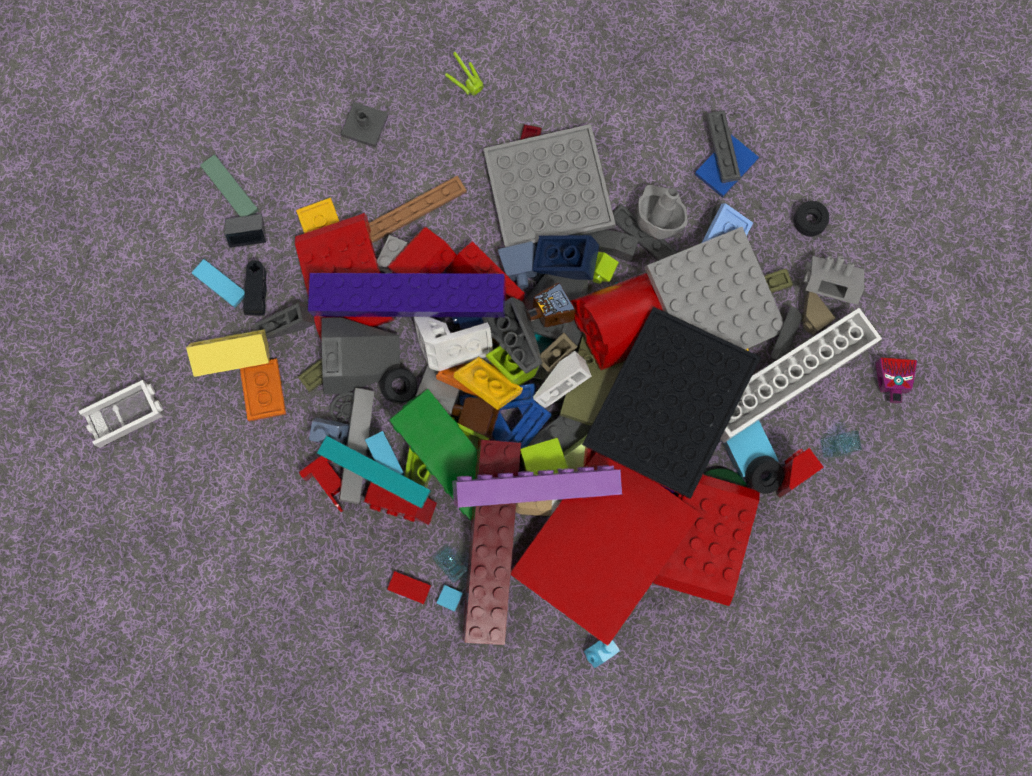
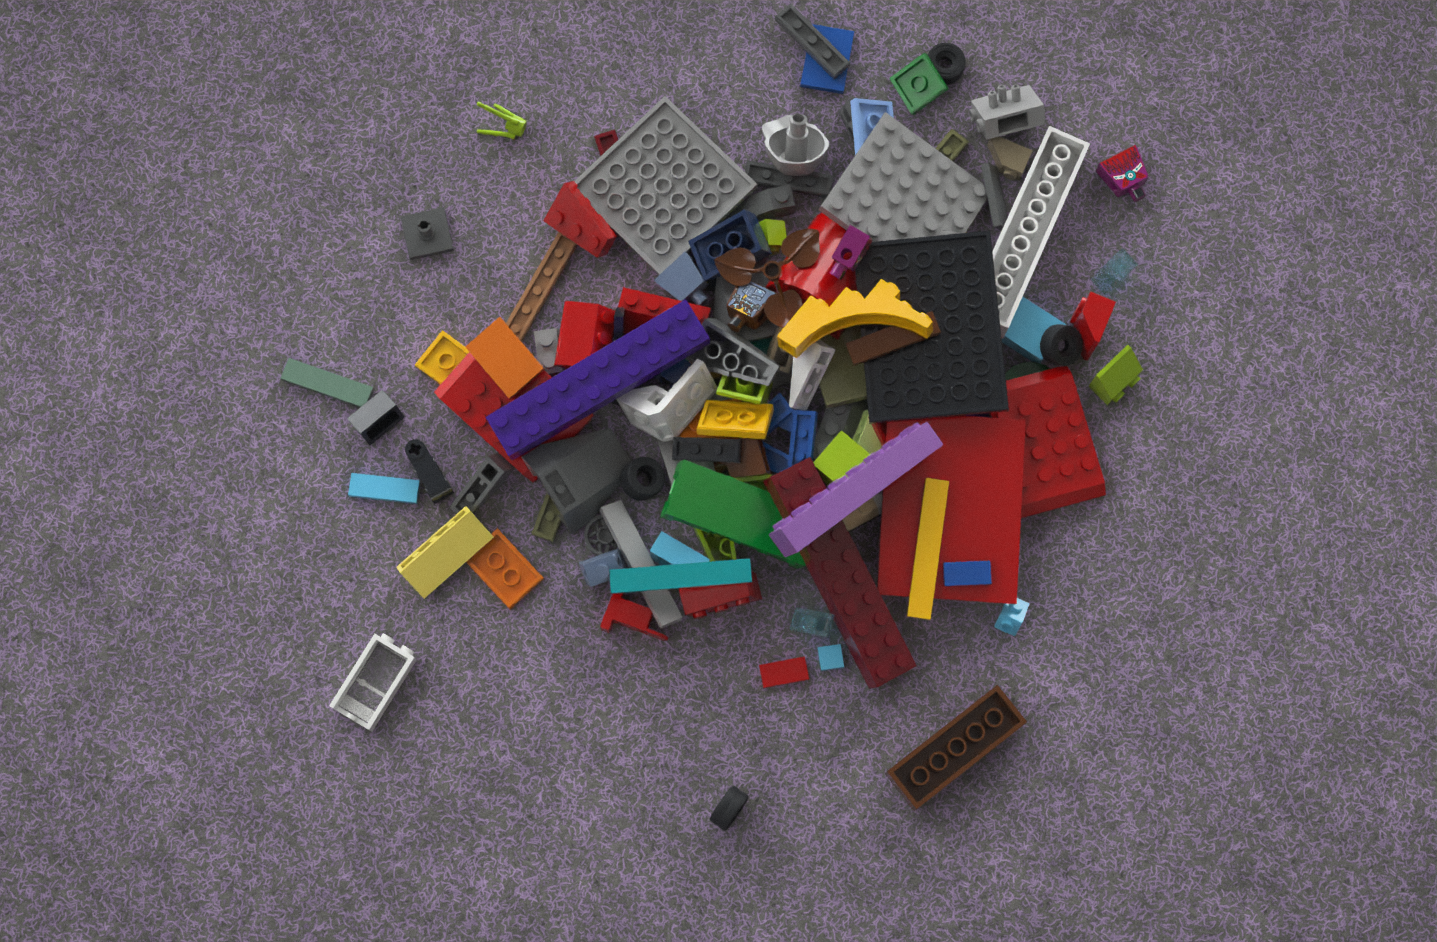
camera: 35 degrees left, 0 degrees up
none -> orange tile [466,317,545,399]
none -> red wedge [543,181,617,258]
none -> black tile [614,307,625,341]
none -> black tile [672,437,742,463]
none -> black tyre [710,786,749,831]
none -> reddish brown plant [714,229,820,328]
none -> yellow arch [777,279,933,358]
none -> magenta torso [830,225,873,280]
none -> reddish brown tile [846,311,941,366]
none -> reddish brown brick [885,685,1027,811]
none -> green tile [889,52,949,115]
none -> yellow tile [907,478,949,620]
none -> blue tile [943,561,992,586]
none -> lime slope [1088,345,1143,405]

